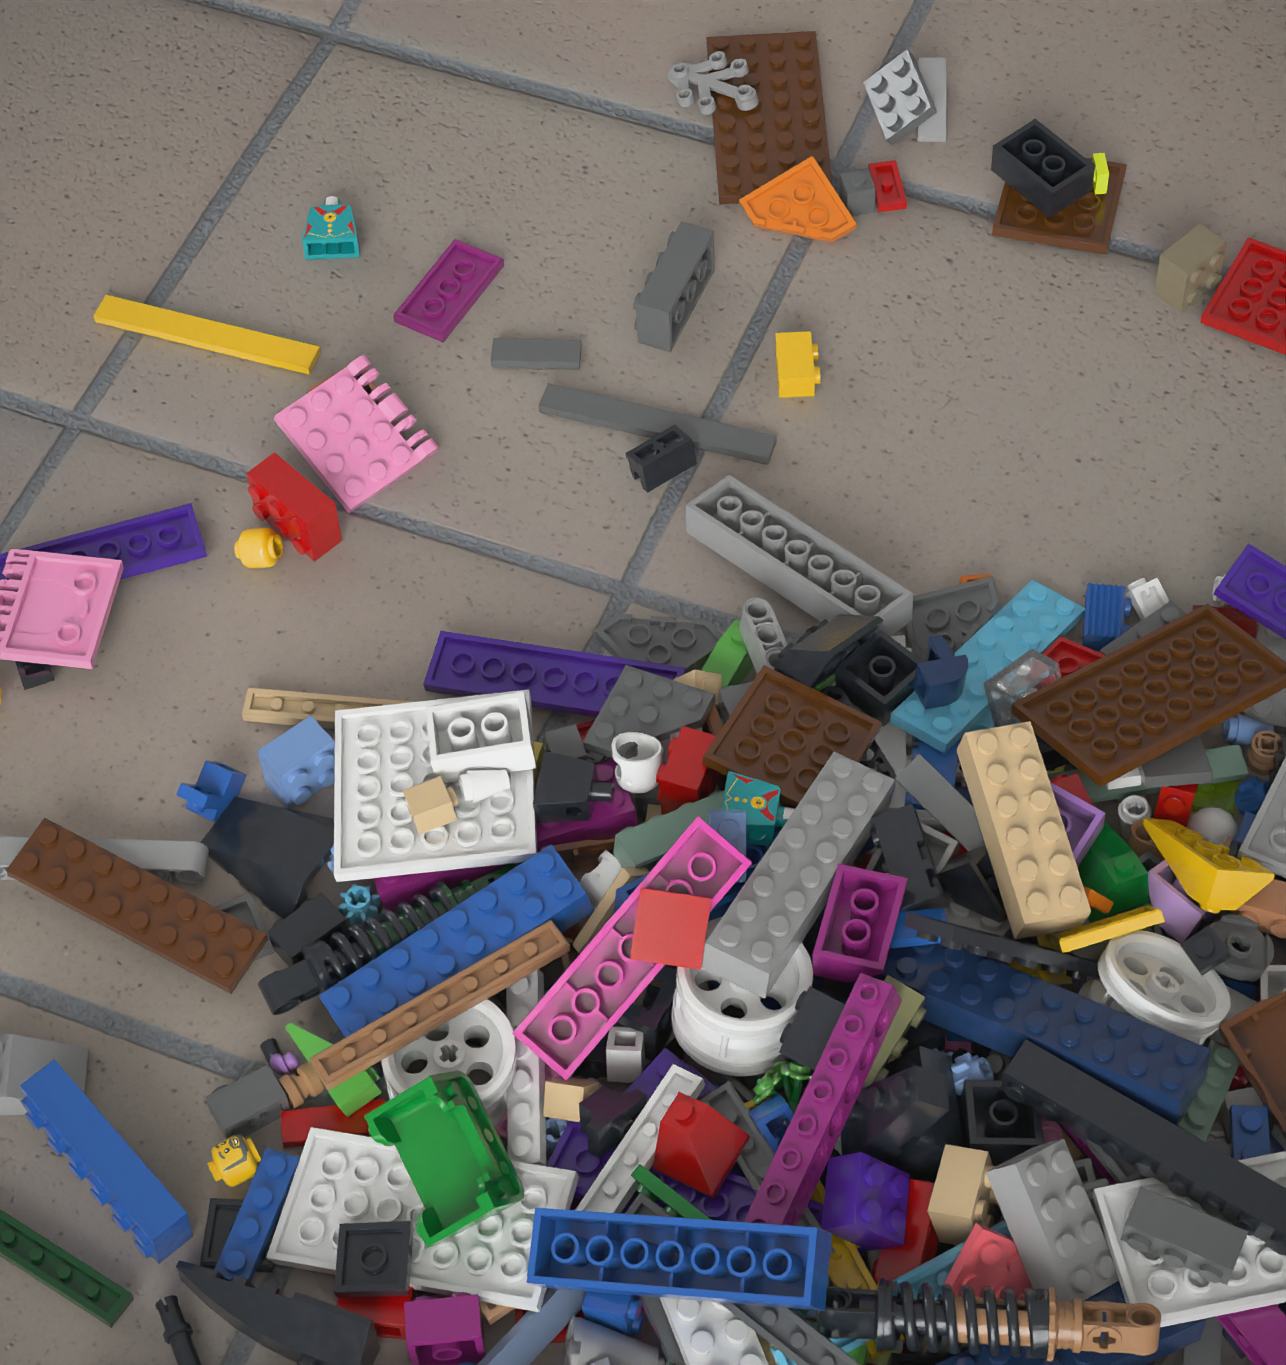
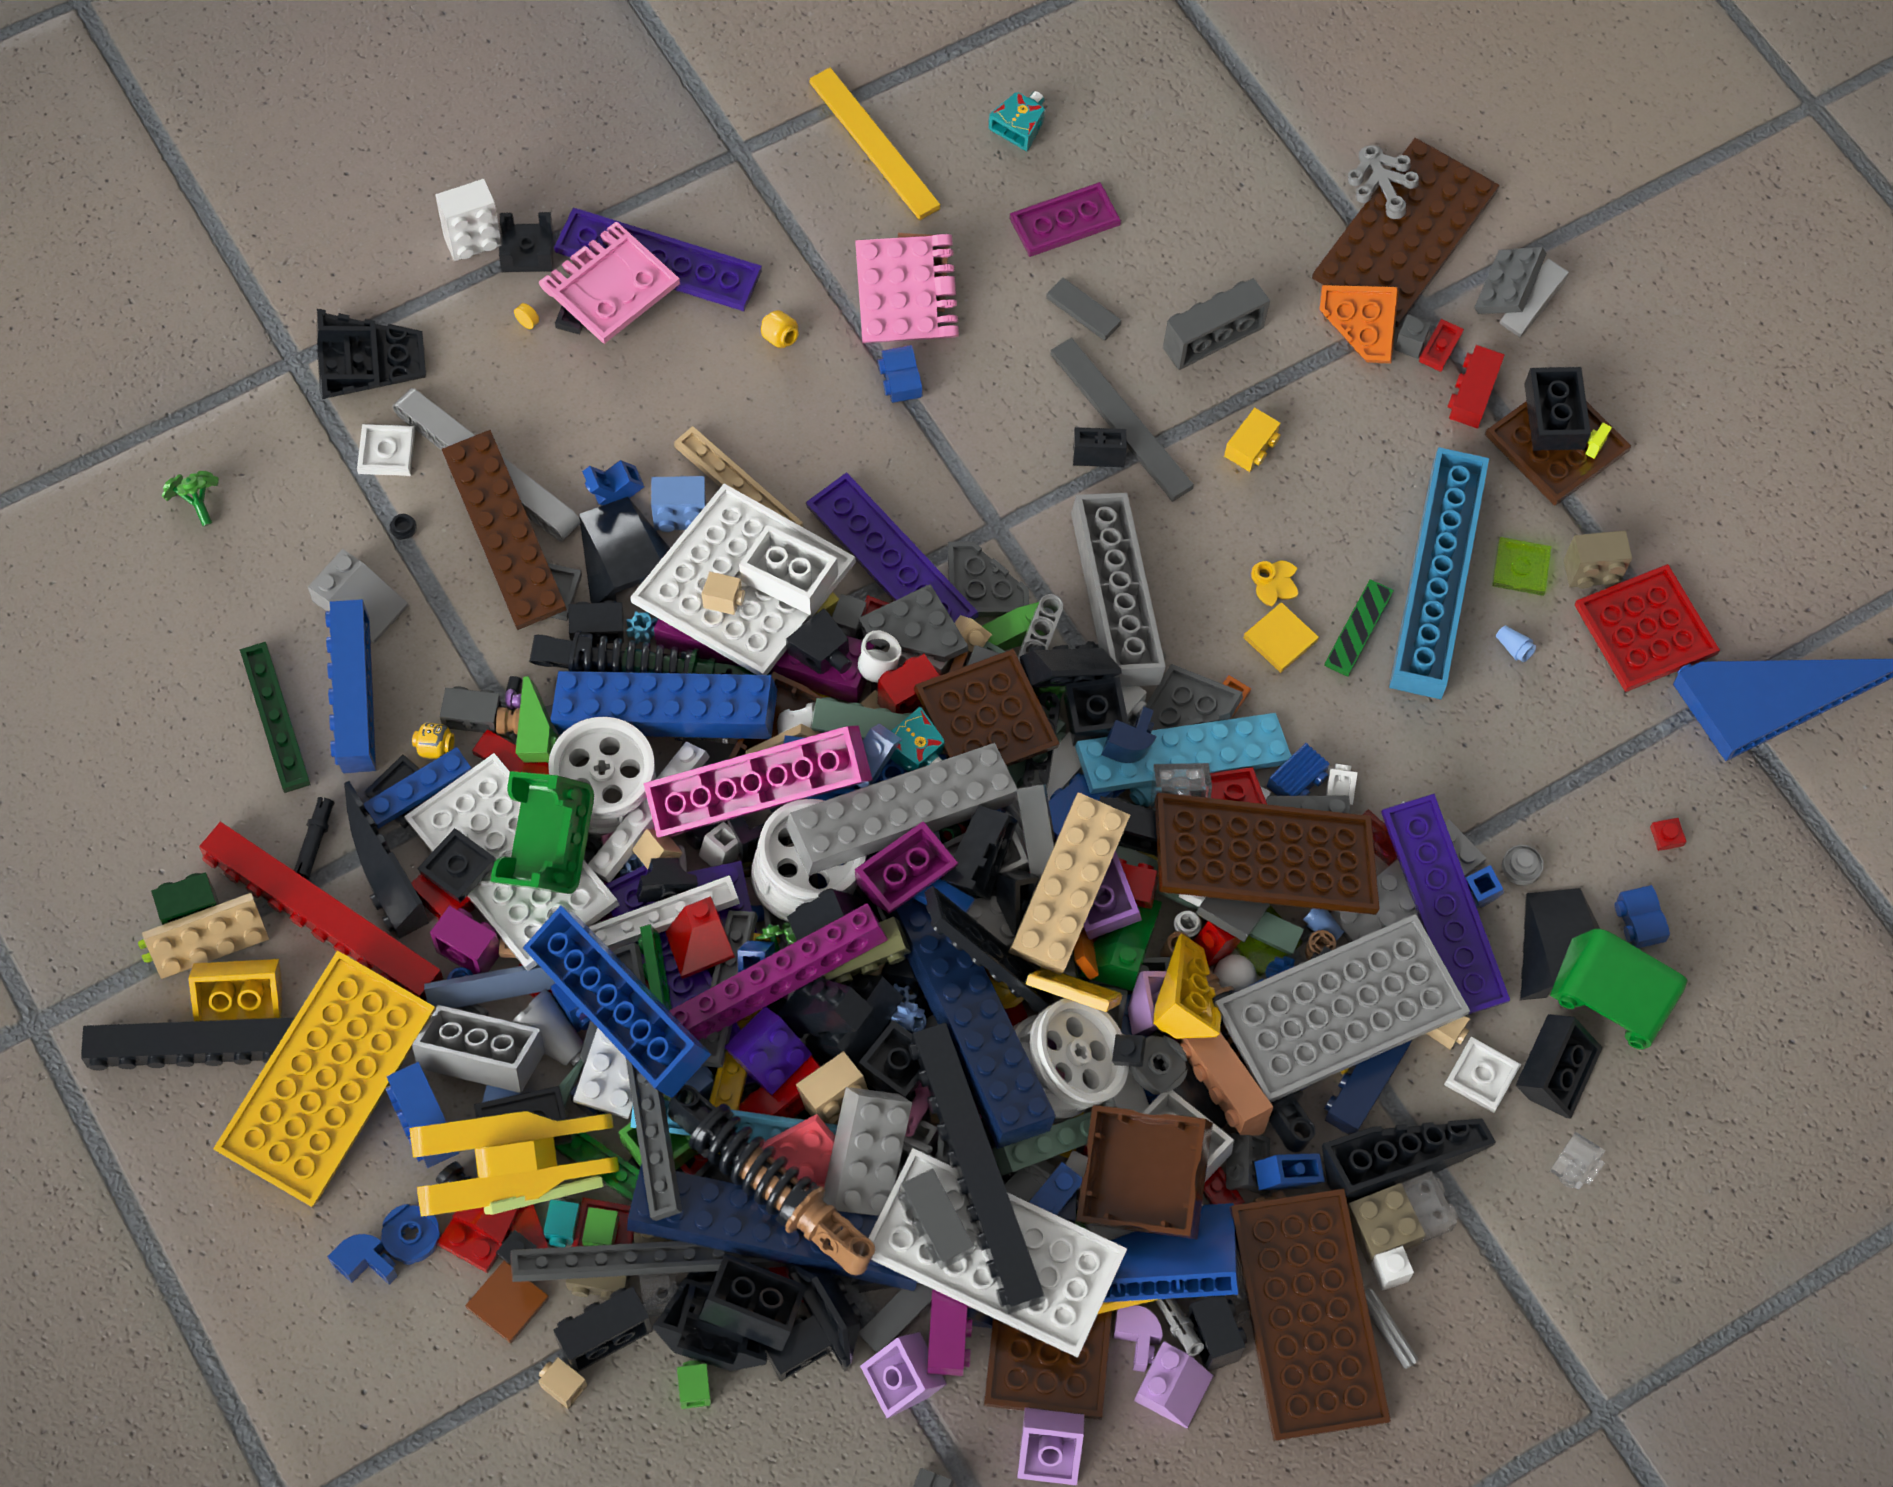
camera: 30 degrees right, 10 degrees up
red brick [246,452,342,562] -> none
medium nougat tile [309,920,570,1091] -> none
white cone [458,769,510,803] -> none
tile [630,887,712,970] -> none
none -> black plate [390,514,417,539]
none -> blue brick [878,345,922,403]
none -> yellow tile [1243,602,1319,673]
none -> yellow plate [1251,560,1298,607]
none -> tile [1324,579,1394,677]
none -> dark azure brick [1389,447,1489,699]
none -> red brick [1447,345,1505,429]
none -> clear neon green tile [1492,537,1552,596]
none -> light blue cone [1496,625,1536,662]

